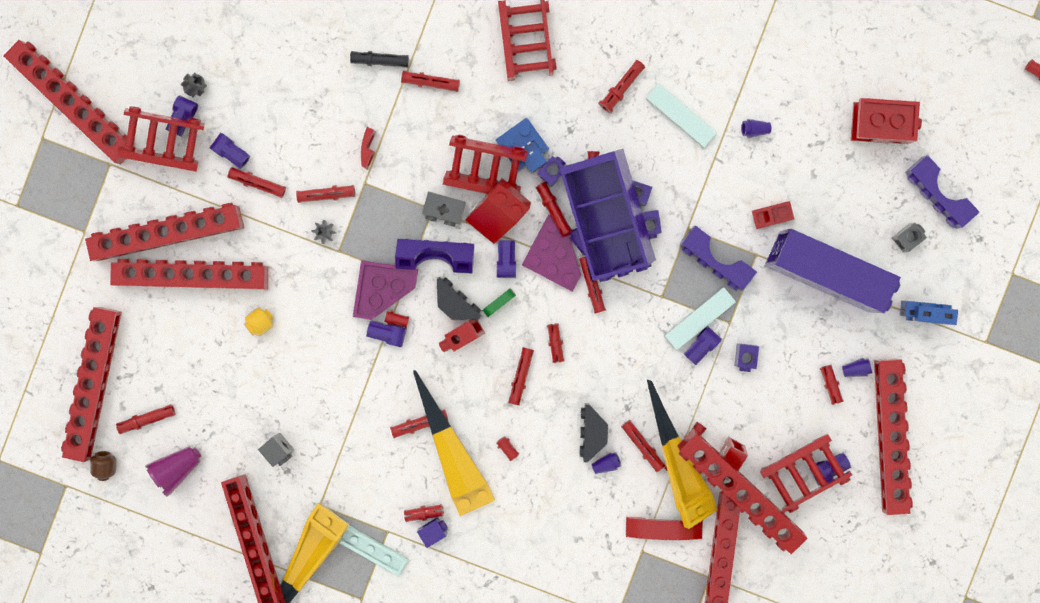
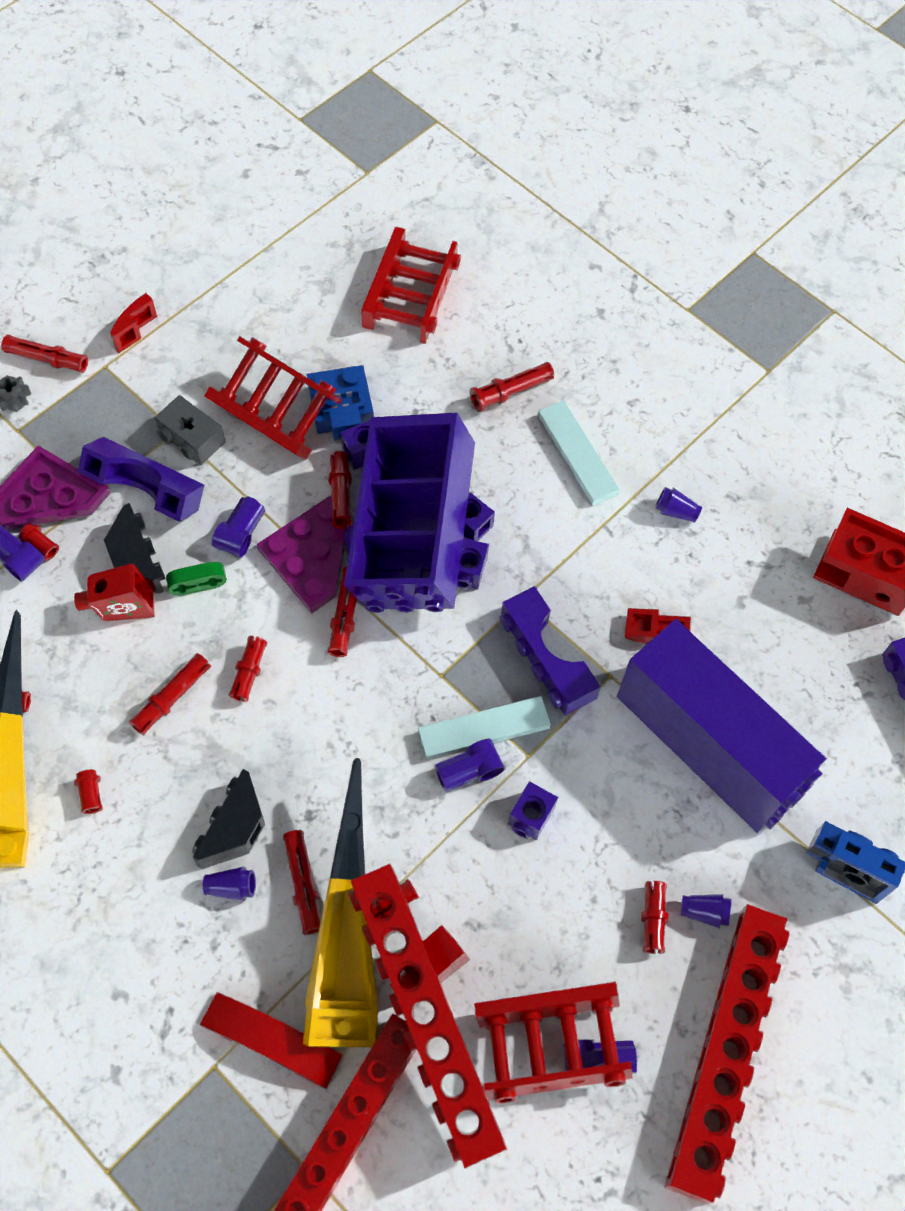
camera: 15 degrees right, 25 degrees down
black pin [350,51,409,68] -> none
red pin [401,71,460,92] -> none
red slope [465,178,531,244] -> none
dark grey brick [892,223,927,253] -> none

